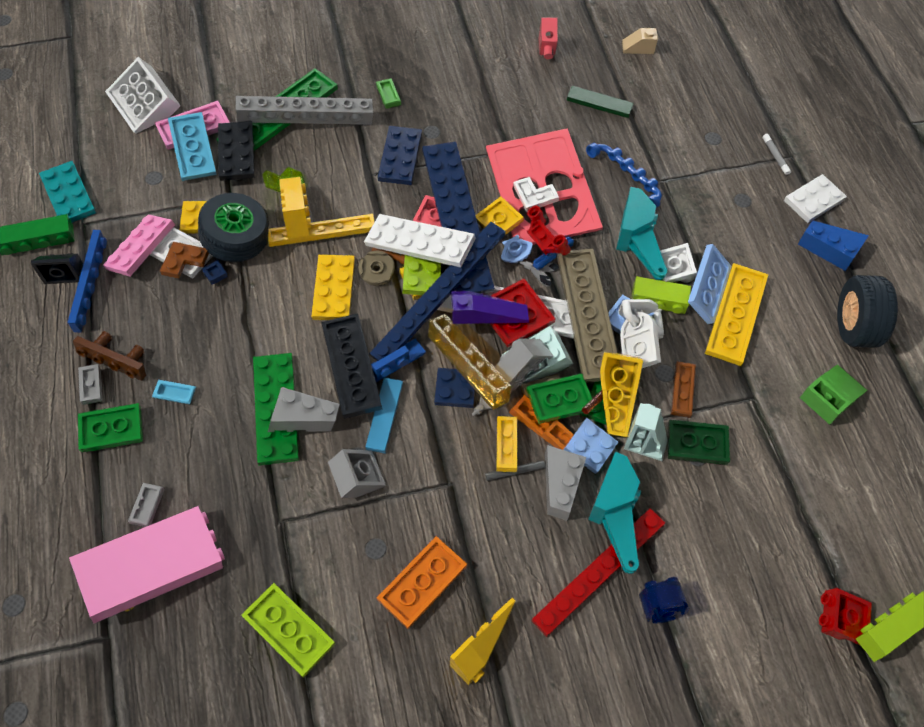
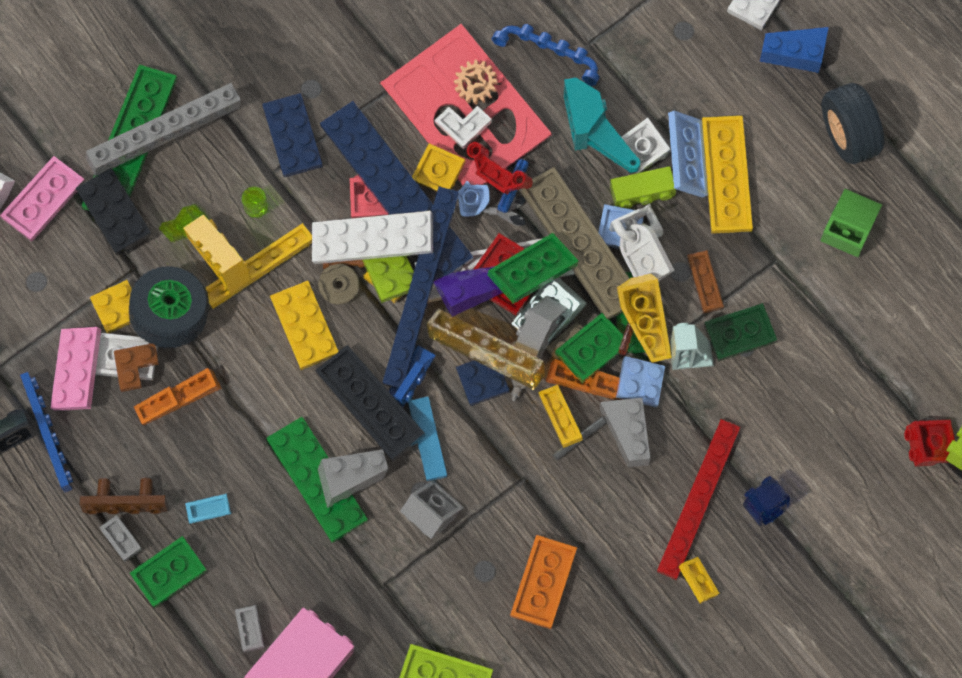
camera: 20 degrees left, 10 degrees up
medium azure plate [168,112,217,181] -> none
dark blue plate [202,260,228,285] -> none
bright green tile [376,78,401,109] -> none
yellow wedge [450,598,515,685] -> none
teal slope [588,452,641,574] -> none
none -> orange slope [134,368,222,425]
none -> clear neon green piece [241,186,268,218]
none -> light nougat gear [454,60,498,105]
none -> green plate [487,233,579,304]
none -> yellow plate [679,557,720,604]

